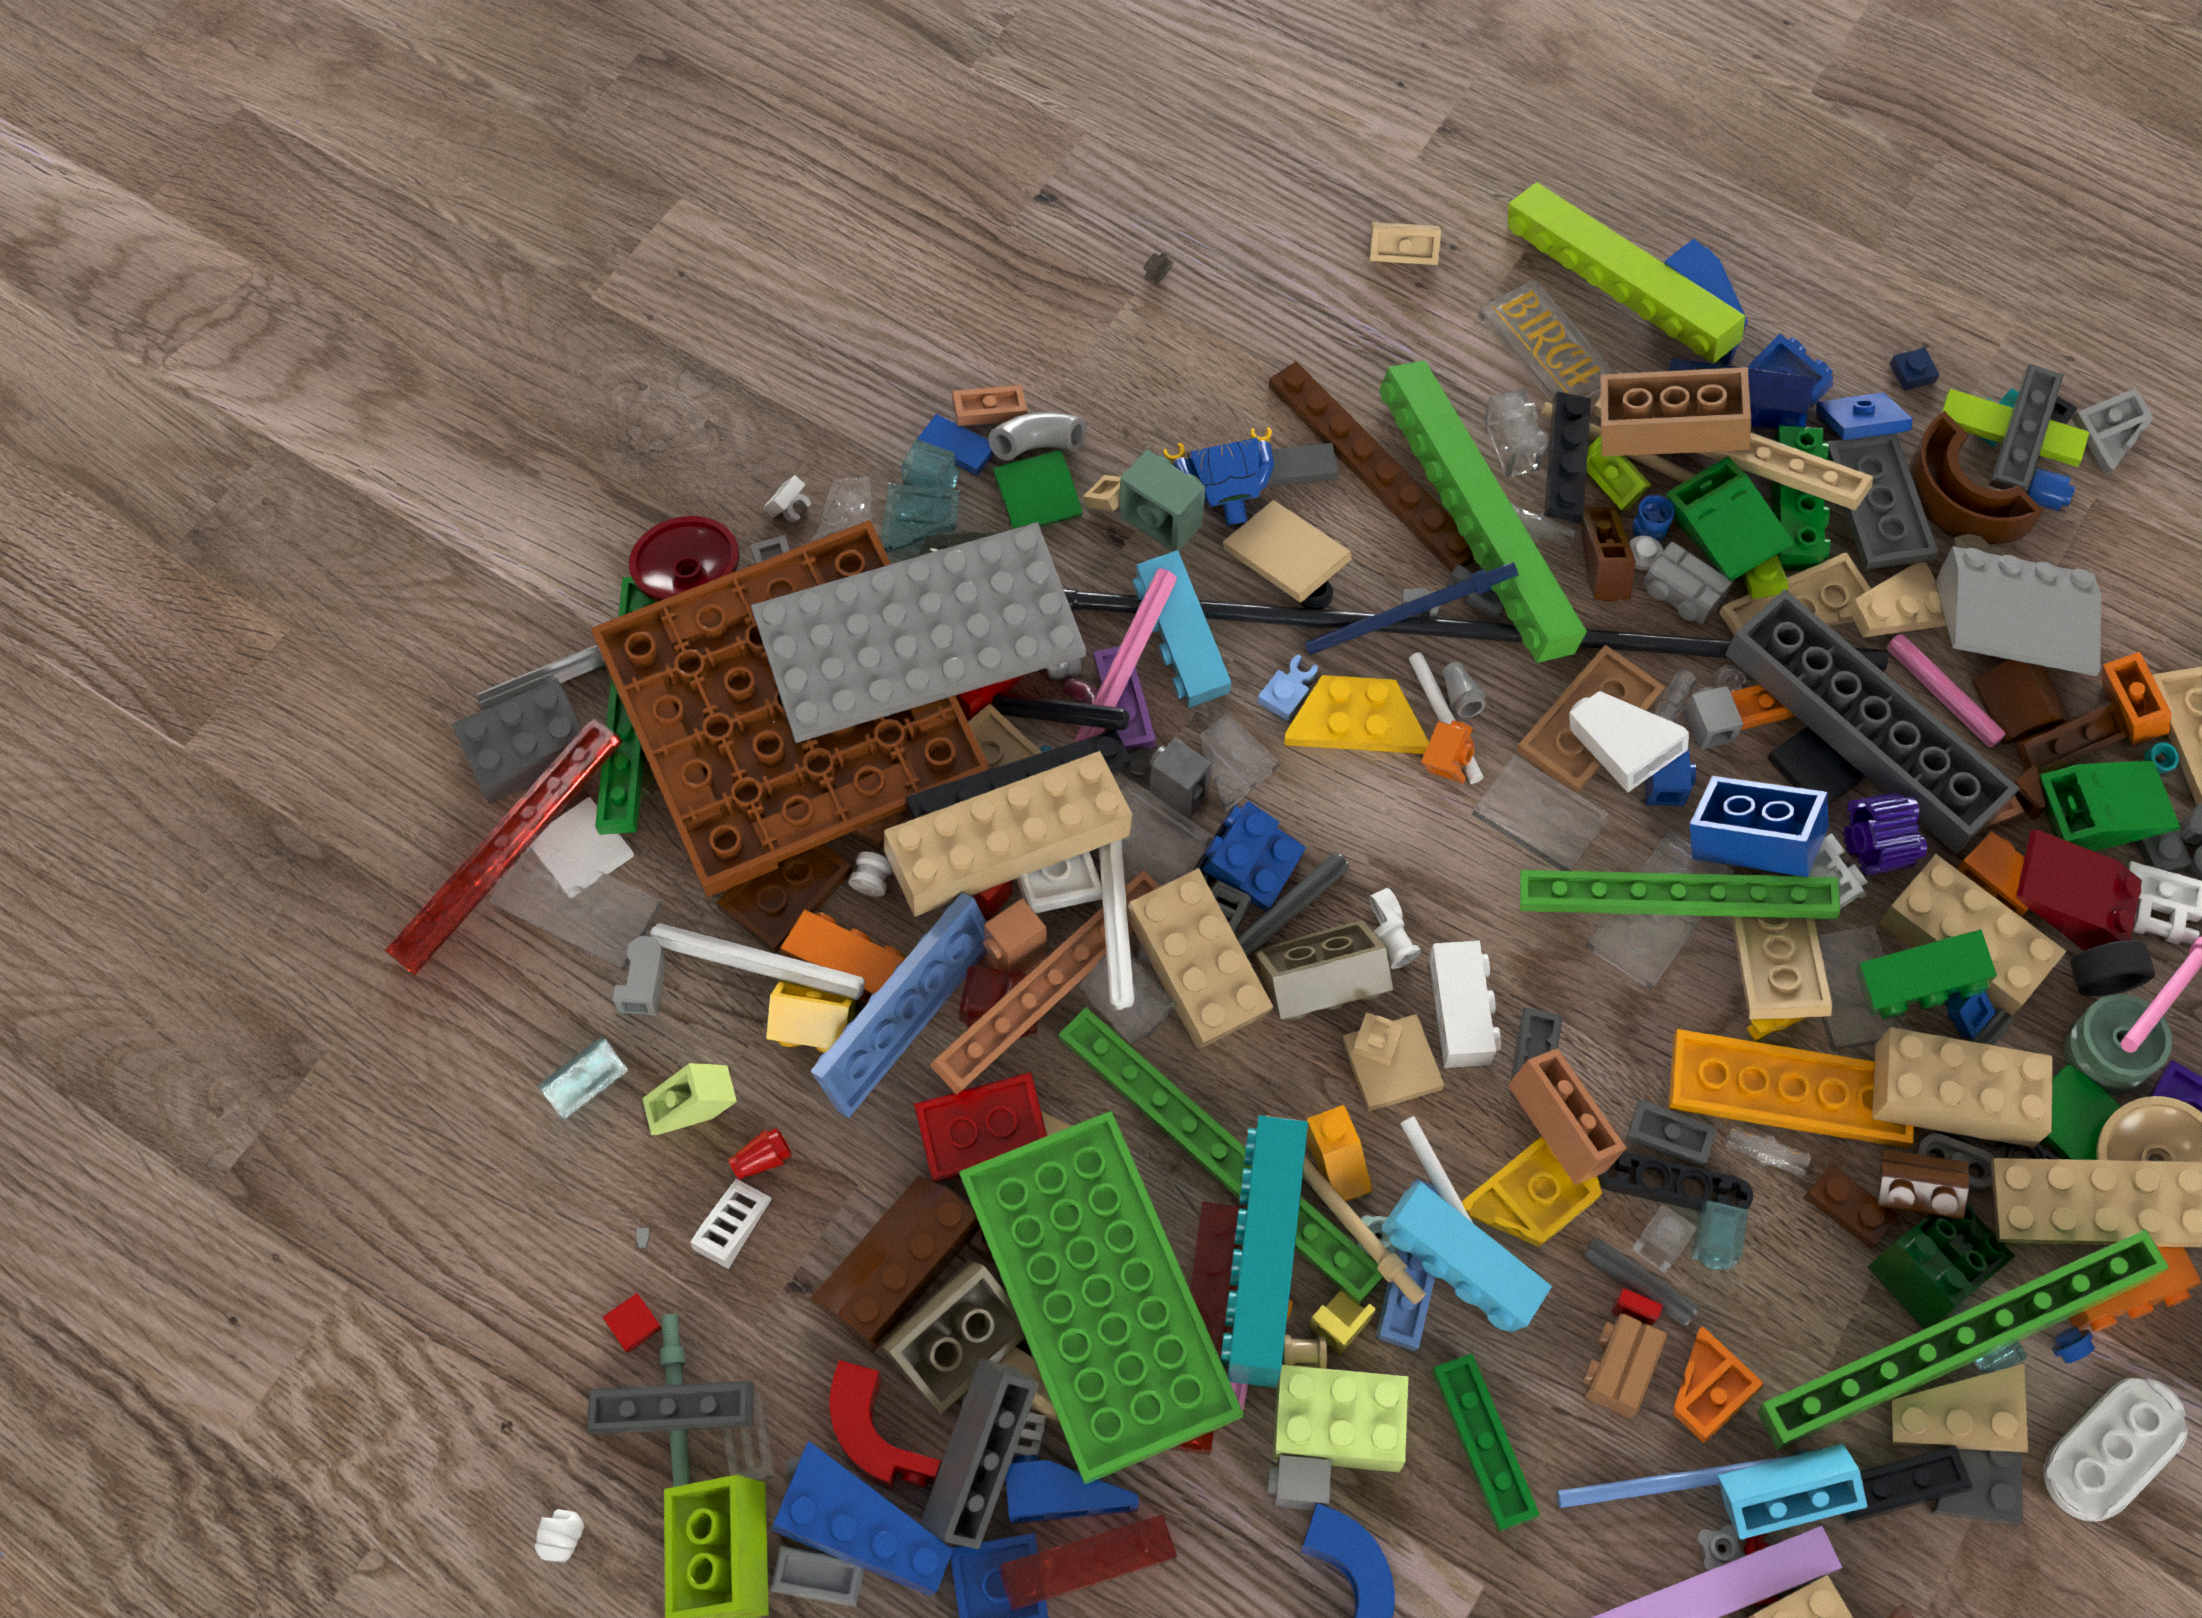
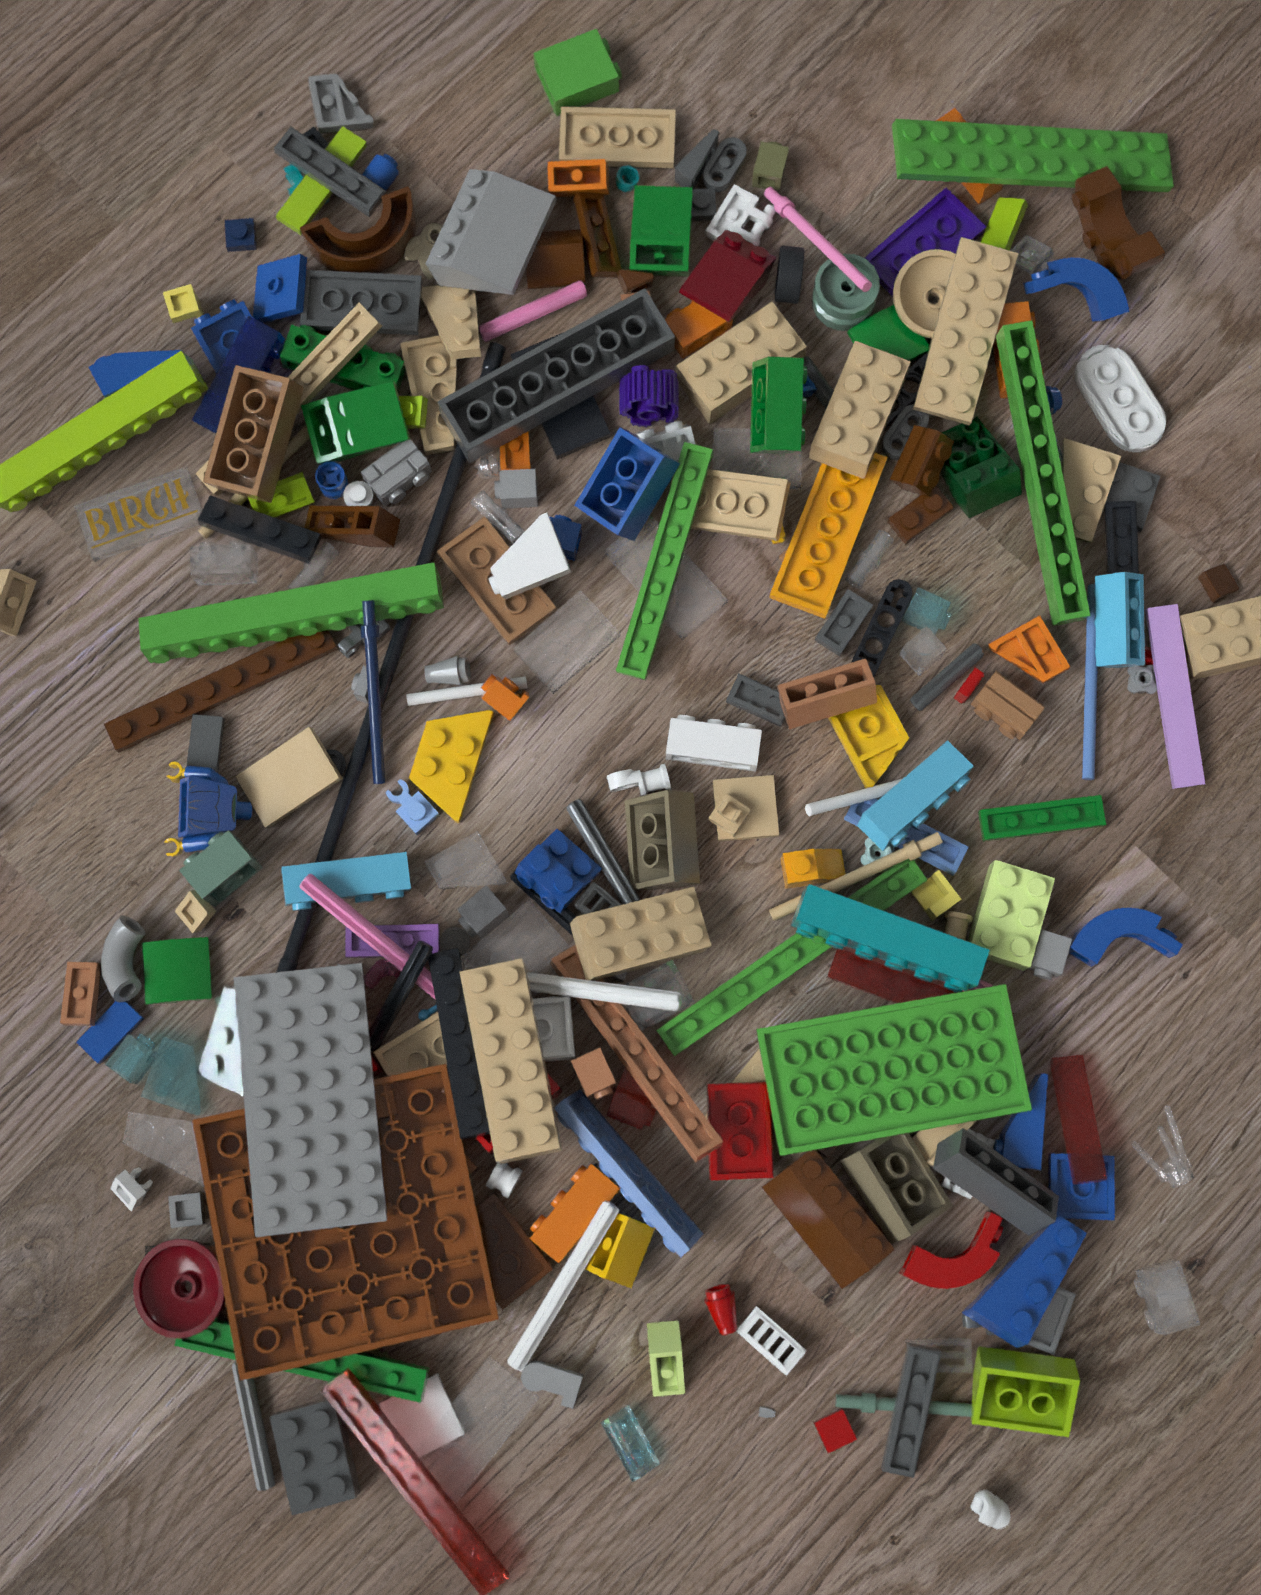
camera: 75 degrees left, 15 degrees up
none -> light yellow panel [163,284,203,323]

